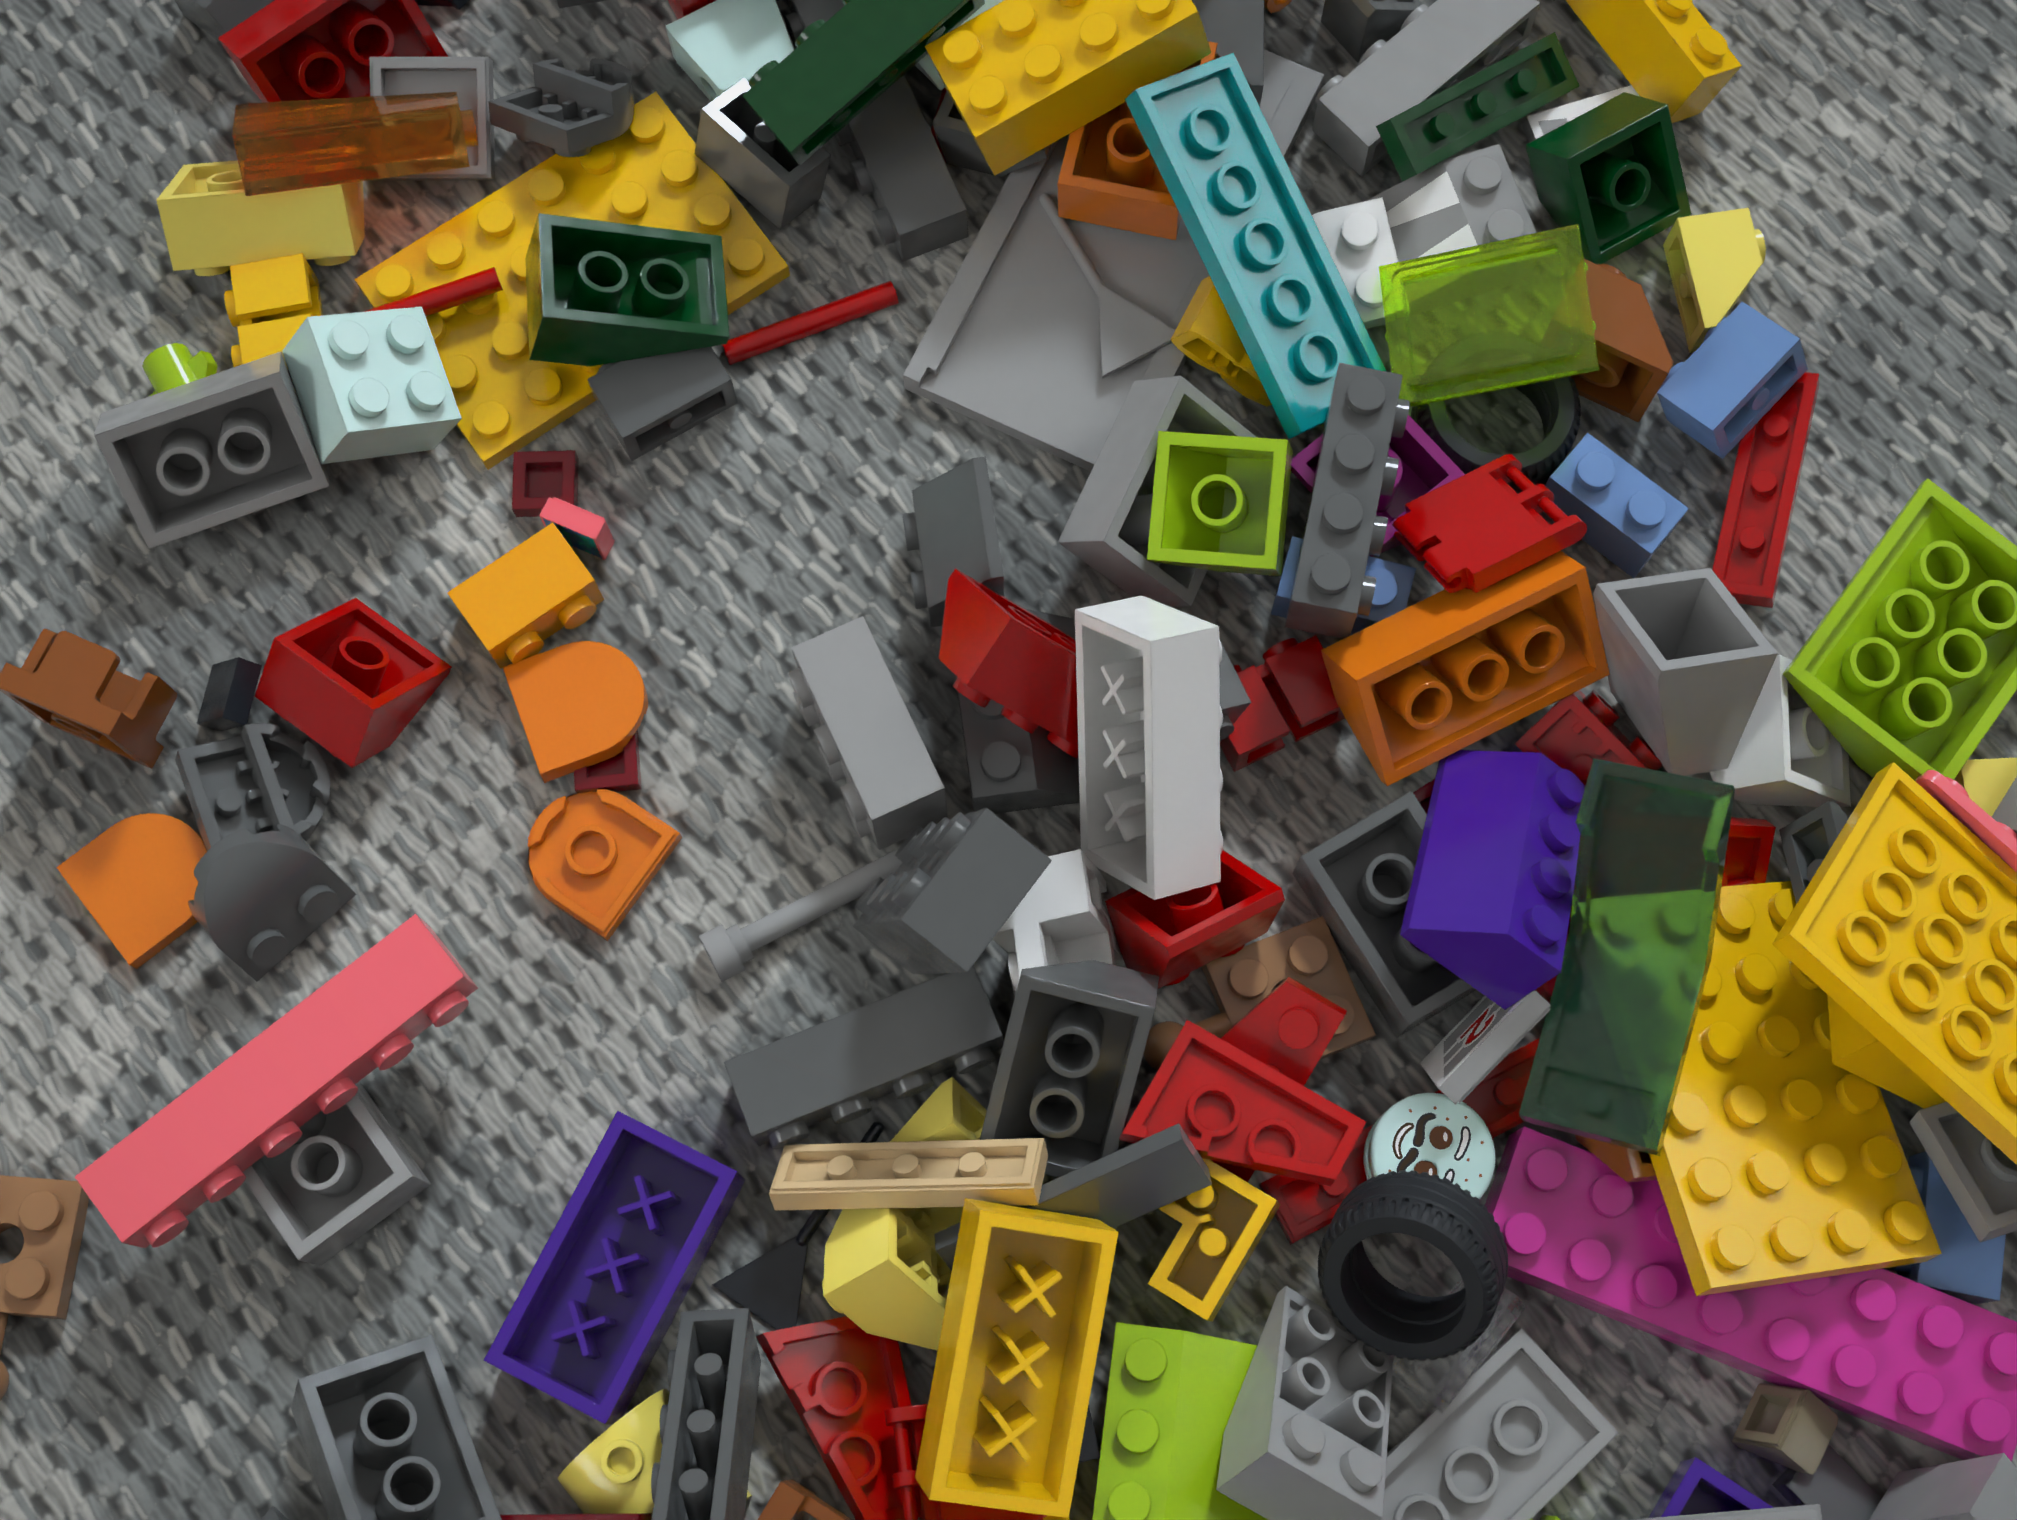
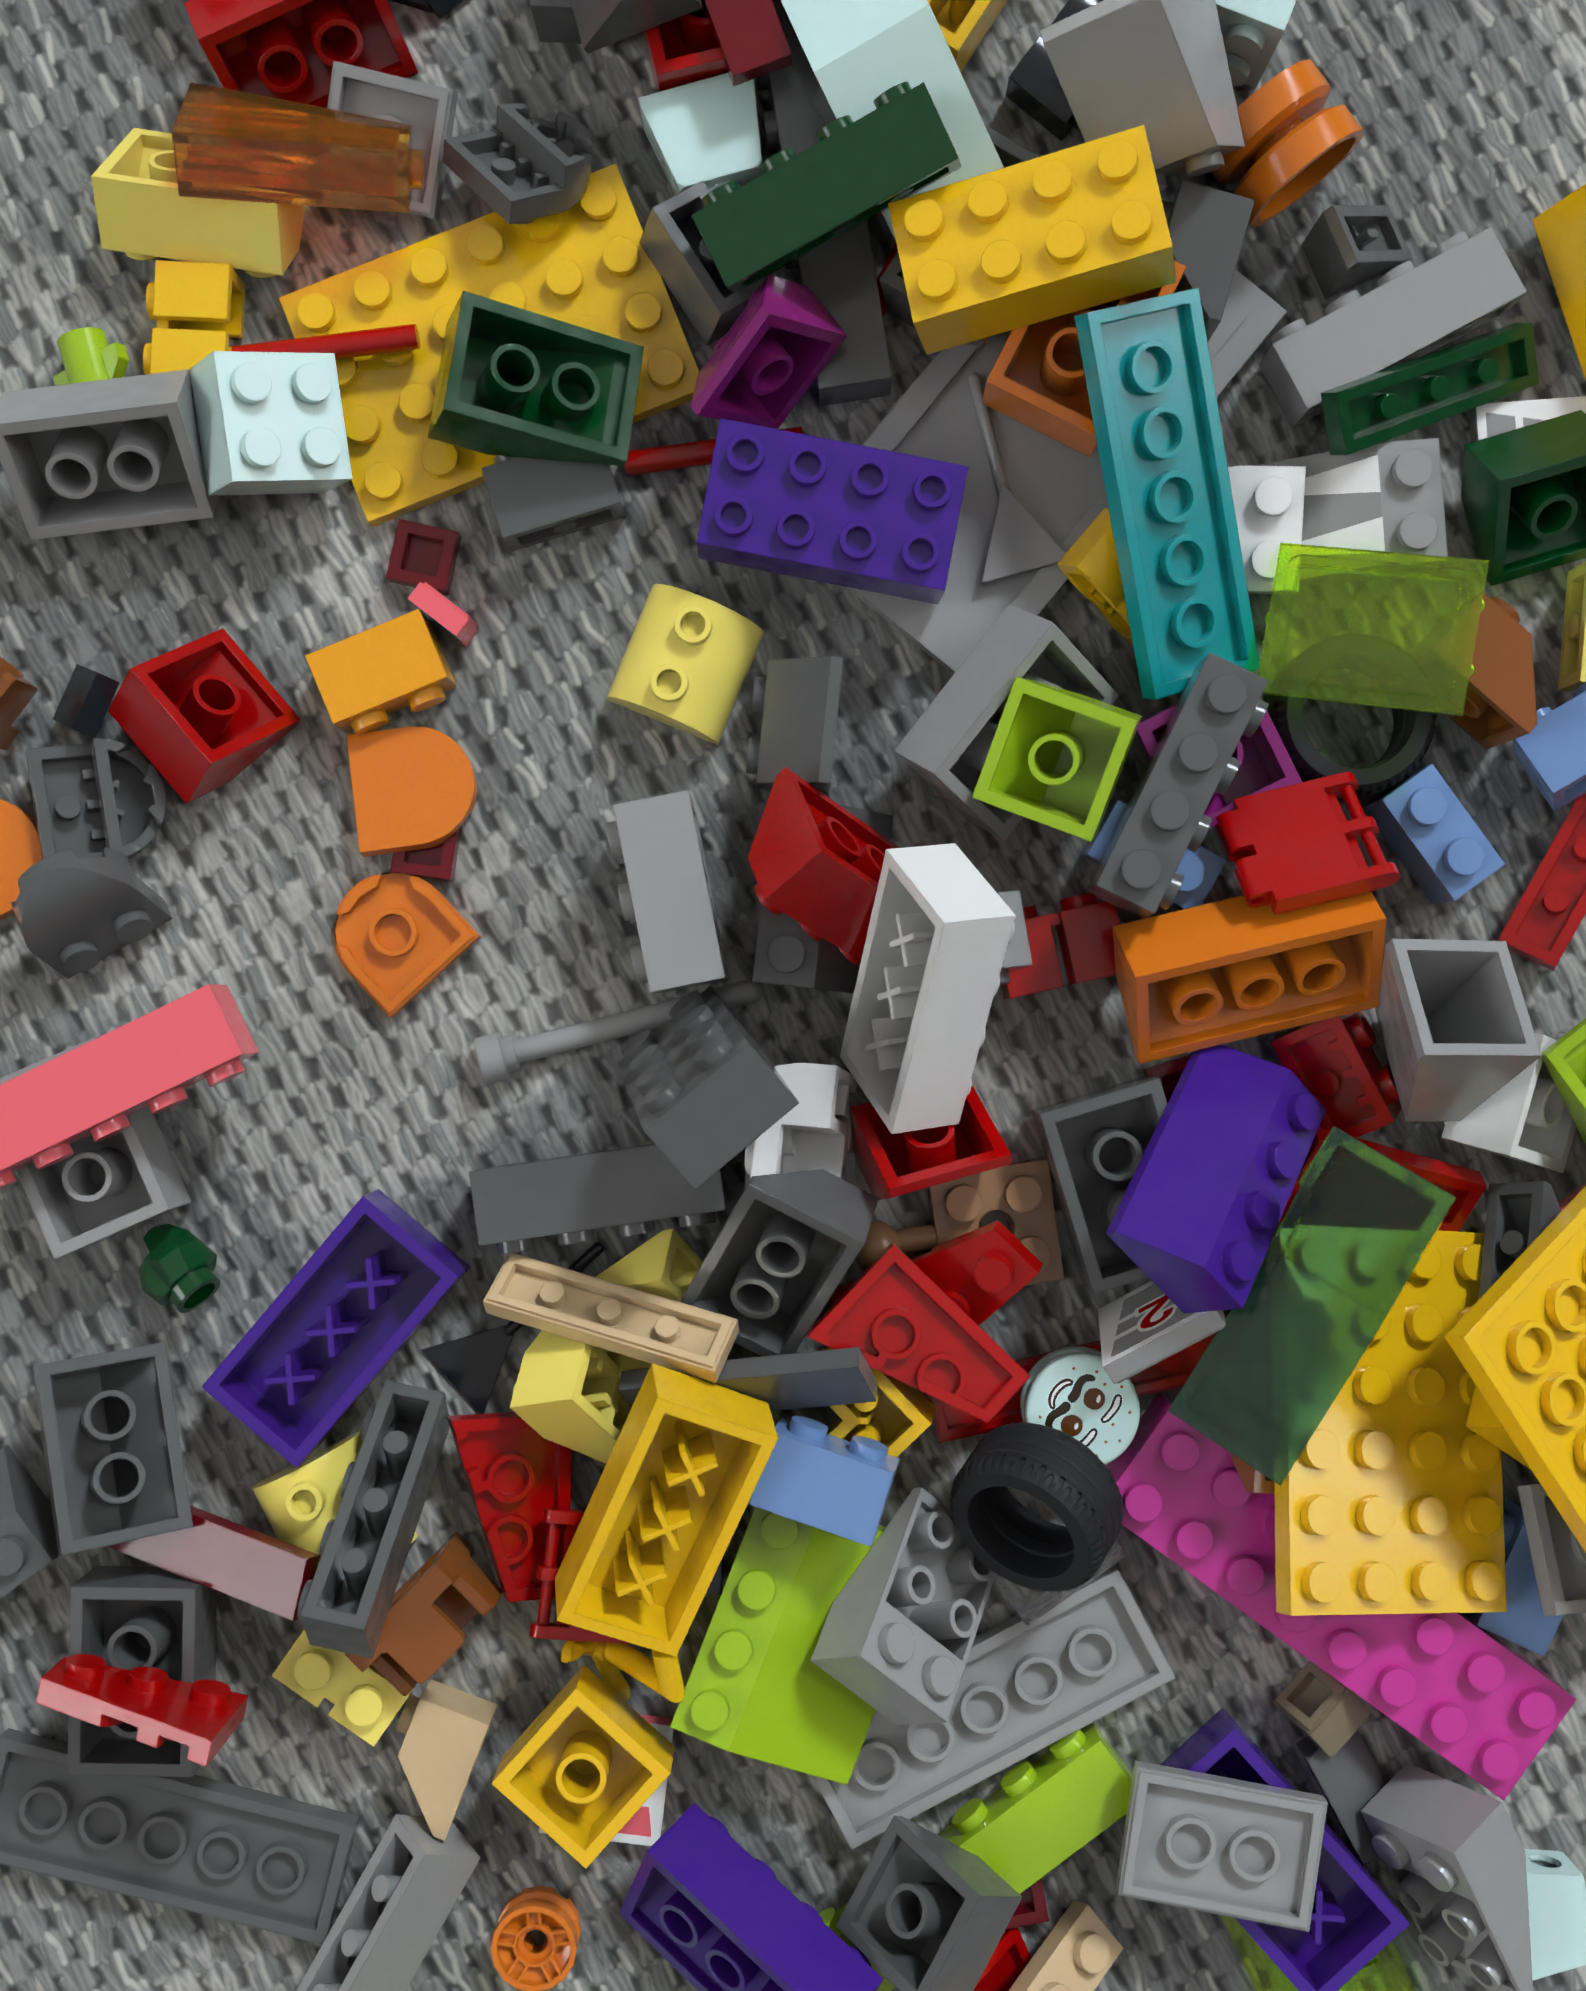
camera: 15 degrees right, 15 degrees up
none -> dark green rock [139,1224,221,1313]
none -> light yellow brick [606,584,764,745]
none -> magenta slope [690,274,848,429]
none -> dark purple brick [697,418,969,604]
none -> medium blue brick [749,1416,900,1547]

